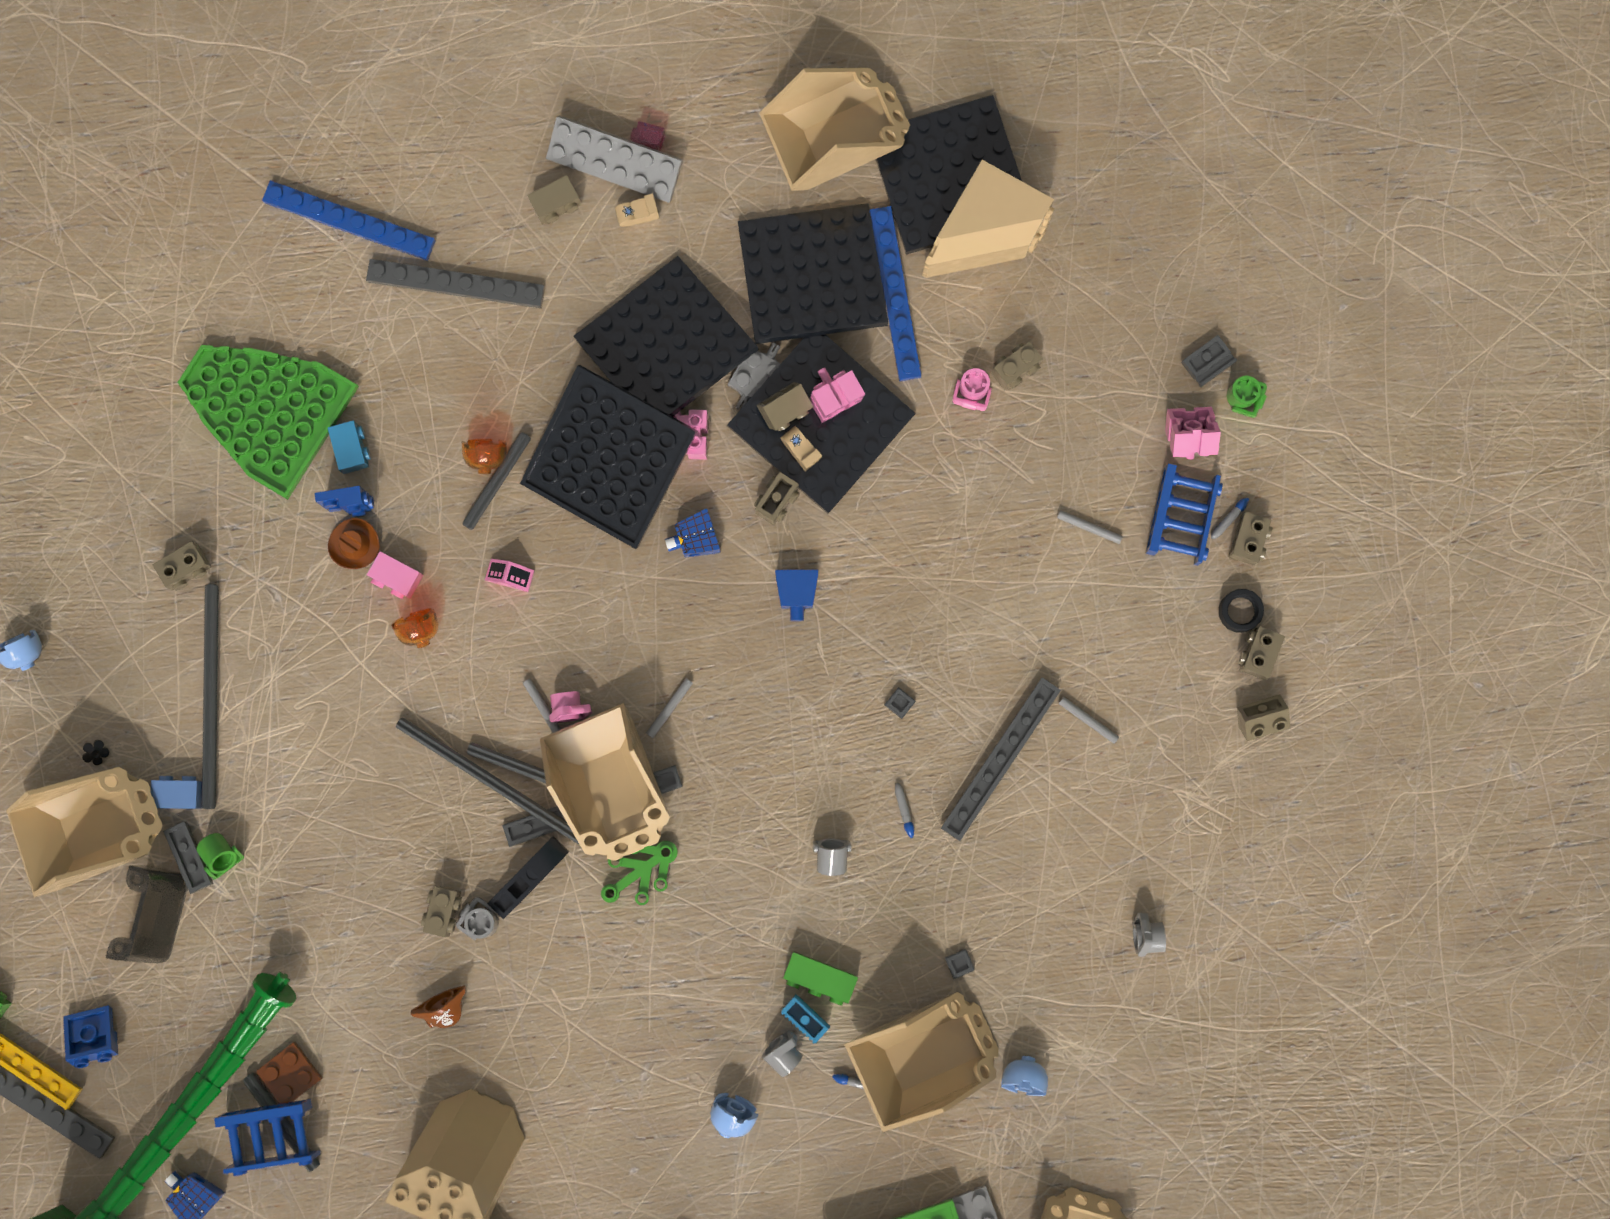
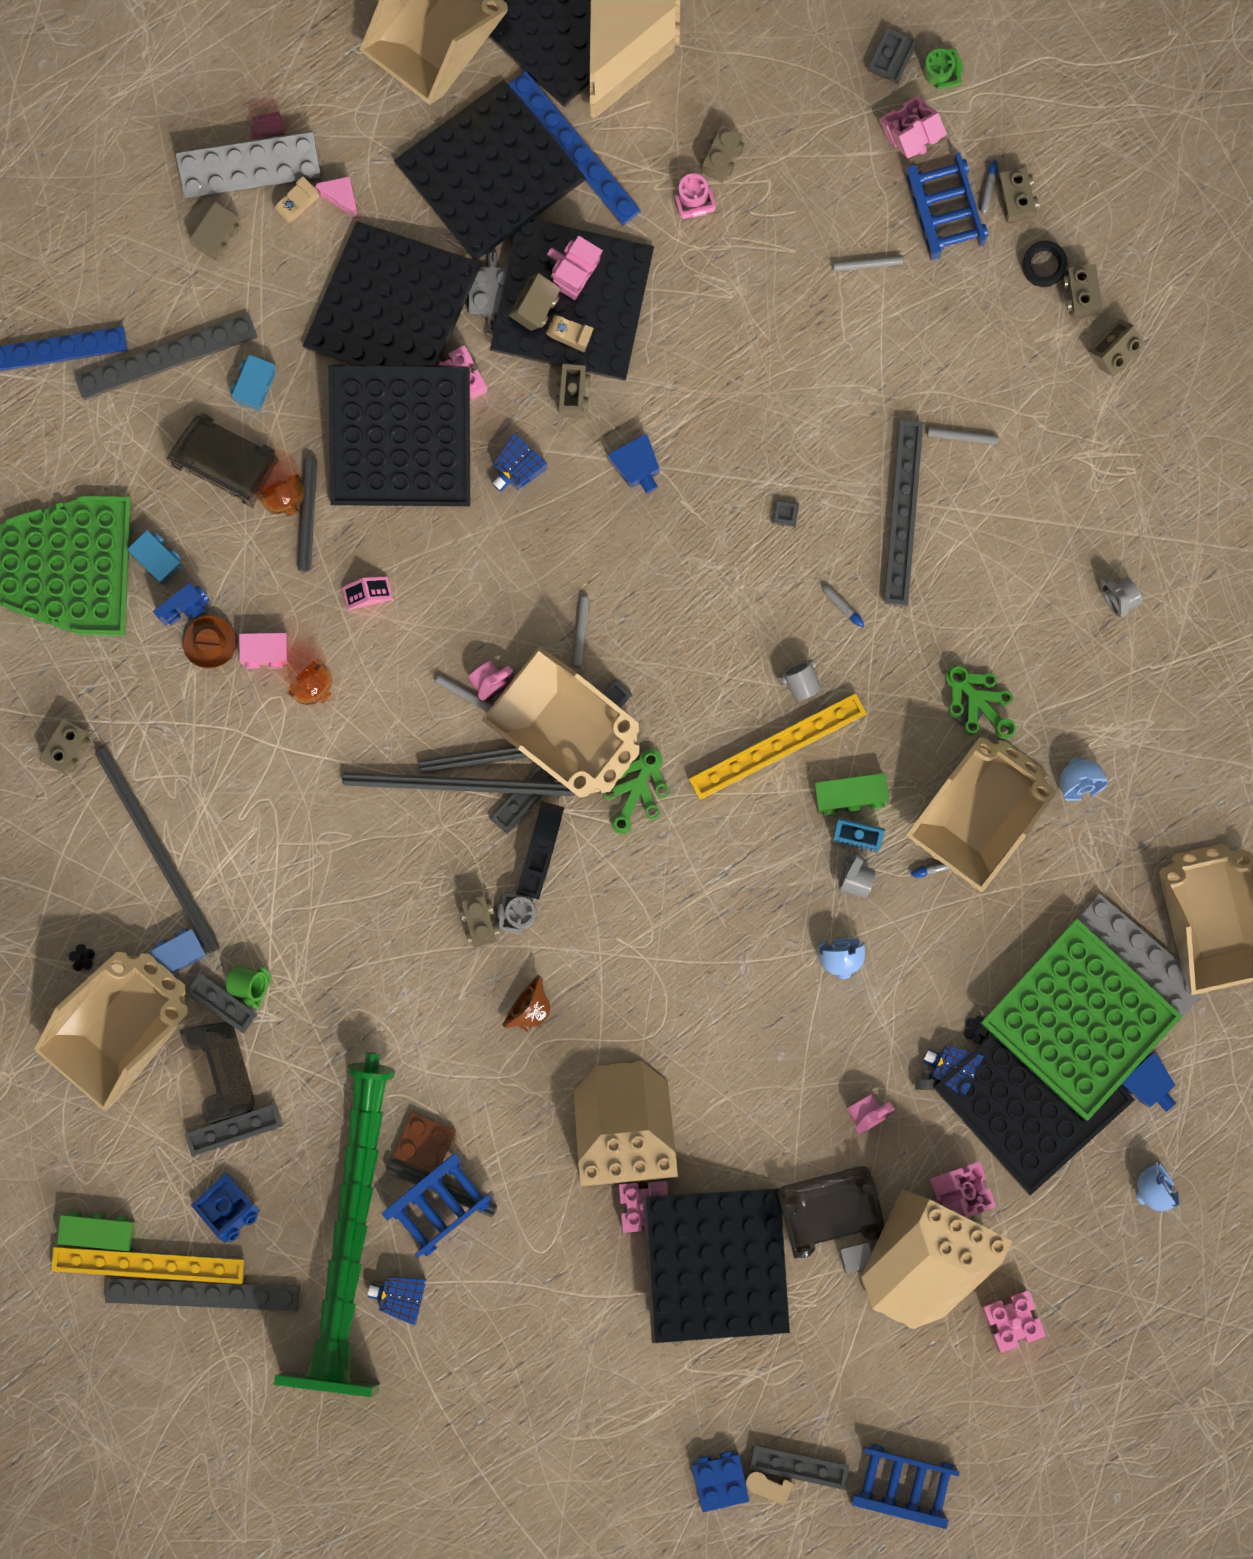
camera: 25 degrees left, 0 degrees up
none -> clear smoke windscreen [166,413,279,508]
none -> dark grey plate [185,1104,283,1157]
none -> dark azure brick [230,355,277,412]
none -> bright pink slope [315,176,358,218]
none -> yellow plate [689,693,867,801]
none -> bright green plant [945,666,1016,739]

